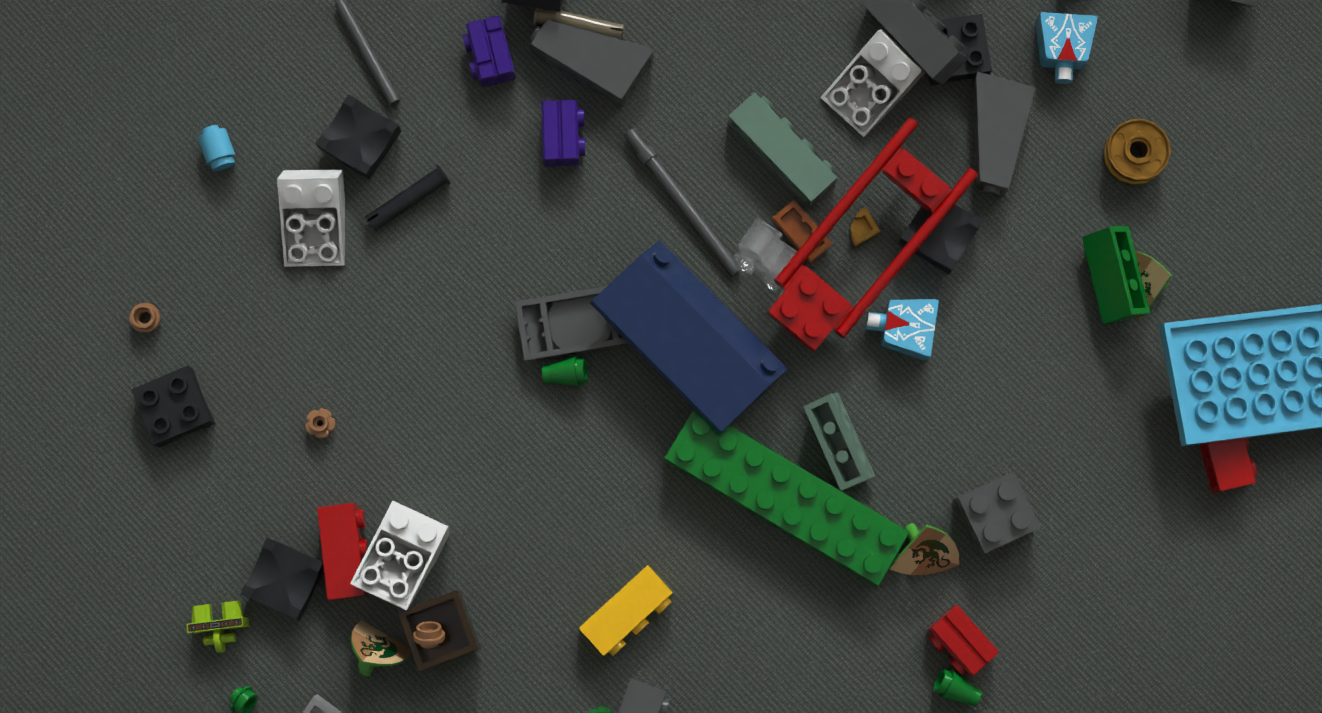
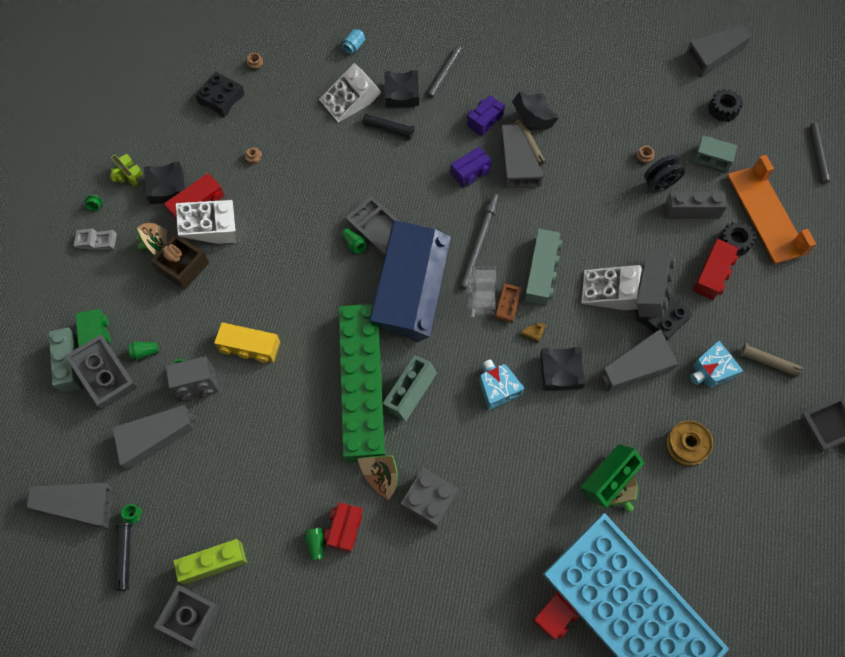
camera: 55 degrees right, 15 degrees down
red plate [766,118,978,353] -> none

